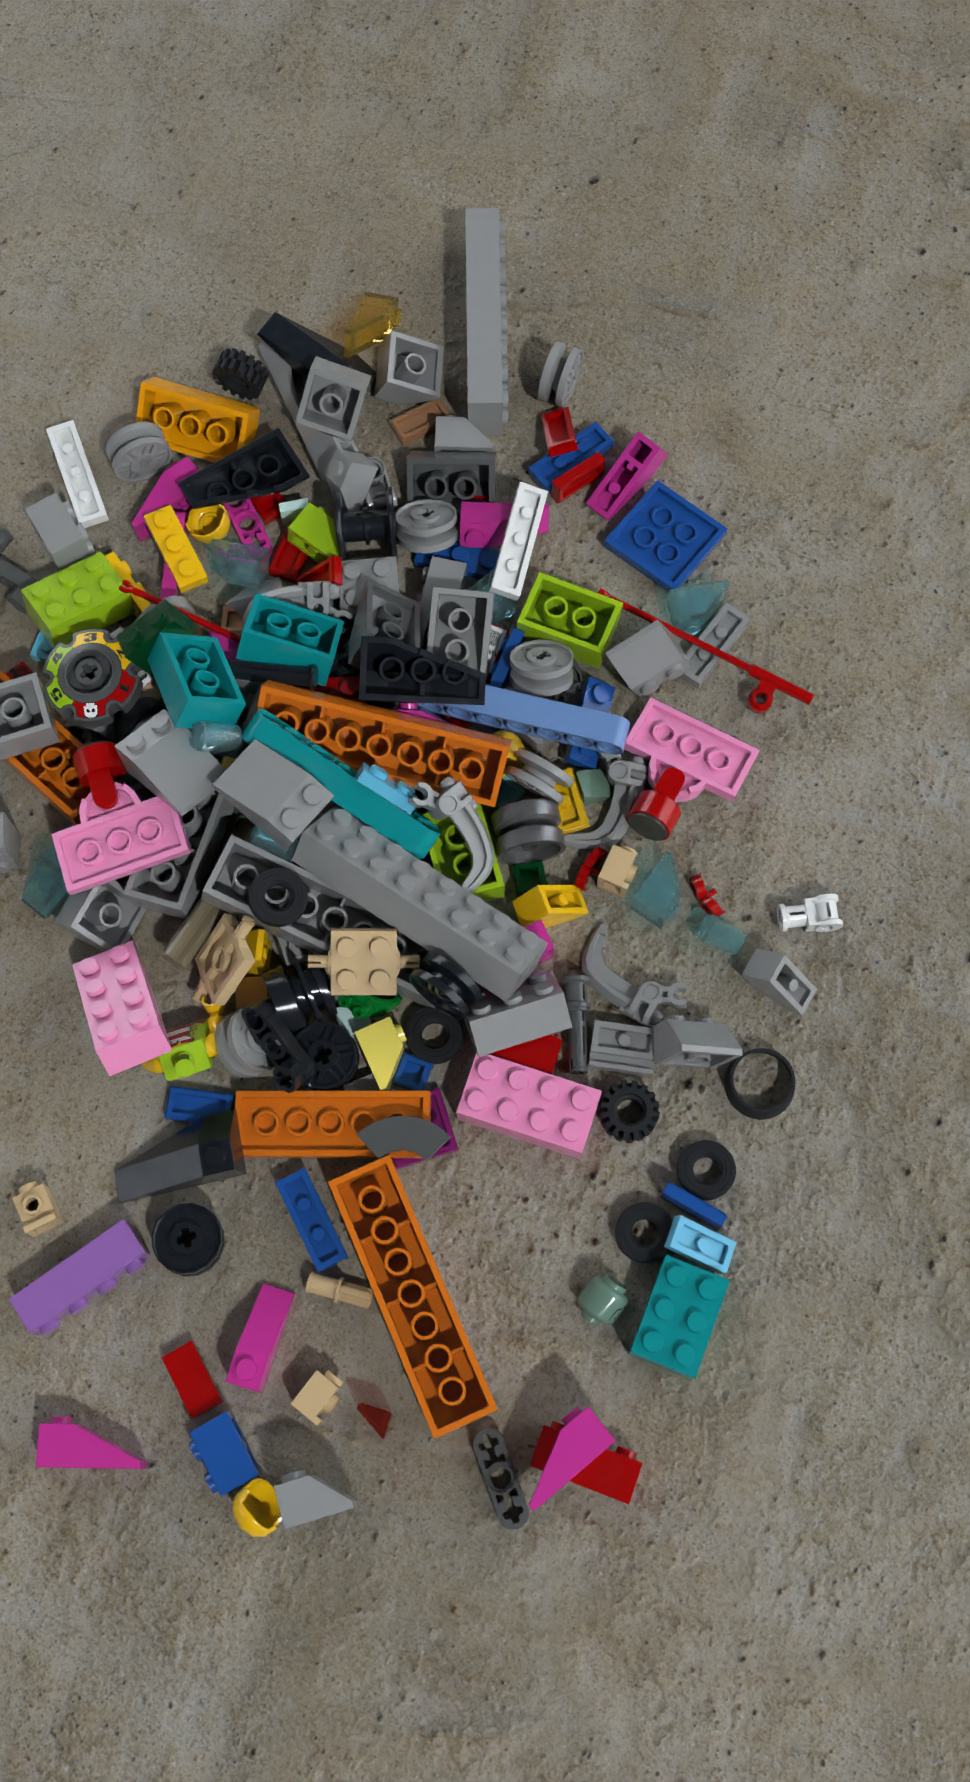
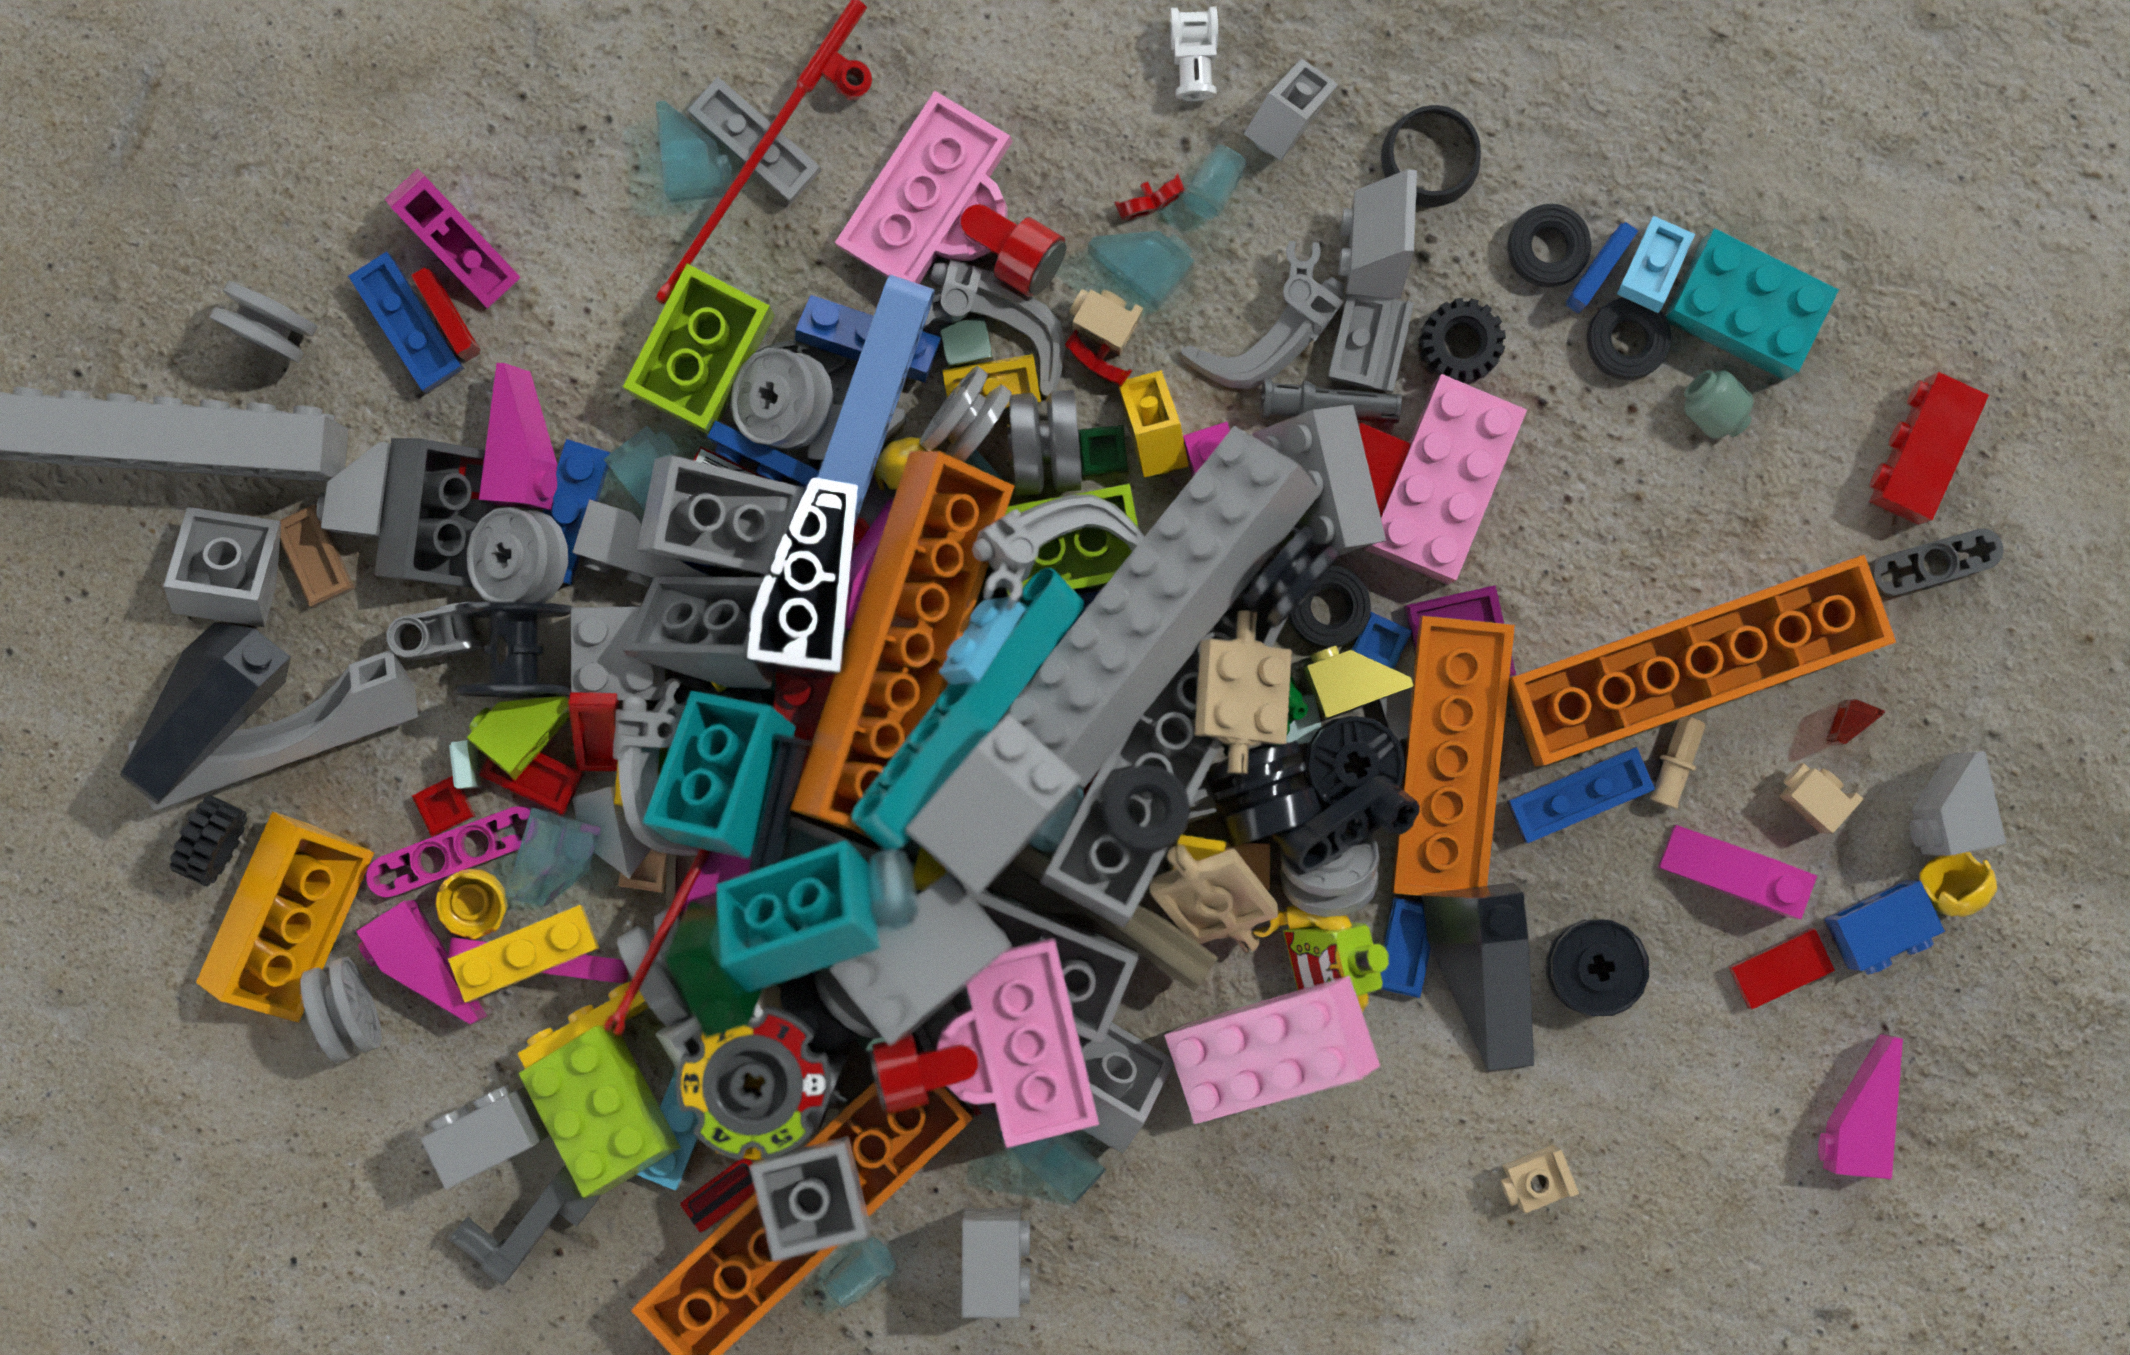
camera: 90 degrees left, 15 degrees up
medium lavender brick [9,1219,151,1336] -> none
white plate [46,420,109,528] -> none
black wedge [178,428,310,509] -> none
light grey brick [295,356,372,441] -> none
light grey slope [325,448,378,513] -> none
clear yellow slope [344,292,402,358] -> none
dark grey tile [357,1116,451,1160] -> none
white plate [489,482,548,601] -> none
dark pink slope [529,1406,616,1512] -> none
red tile [541,407,578,458] -> none
blue plate [604,480,728,595] -> none
light grey slope [605,620,691,697] -> none

